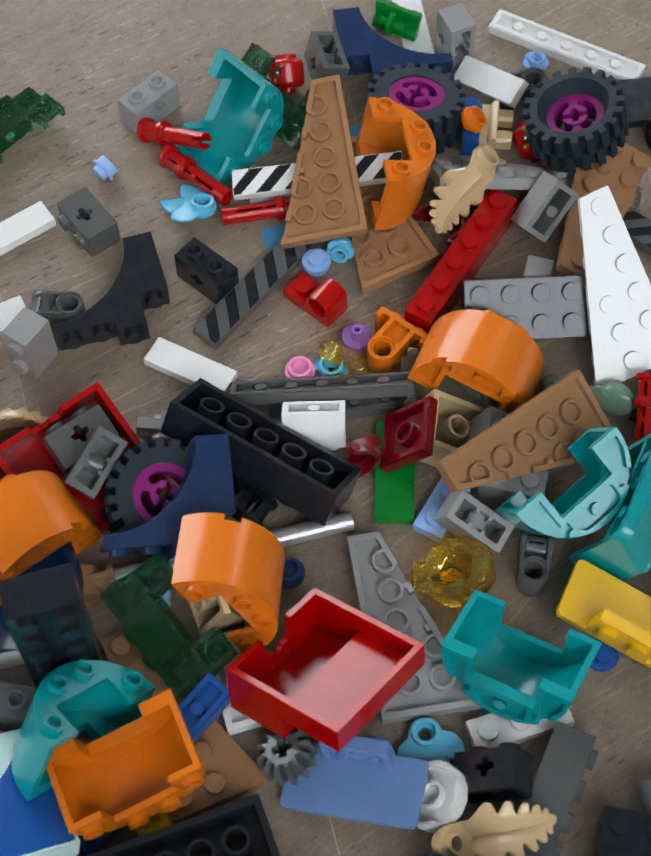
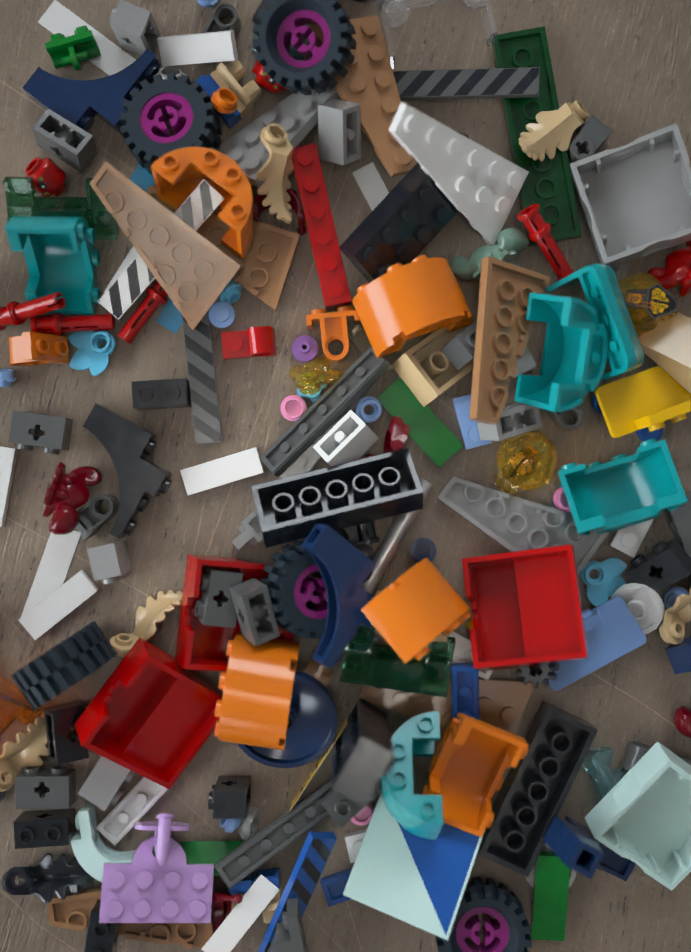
camera: 50 degrees left, 30 degrees up
dark red tile [380,395,438,473] -> none
none -> orange pin [9,332,69,366]
none -> dark red animal [43,462,102,535]
none -> light blue plate [355,396,382,423]

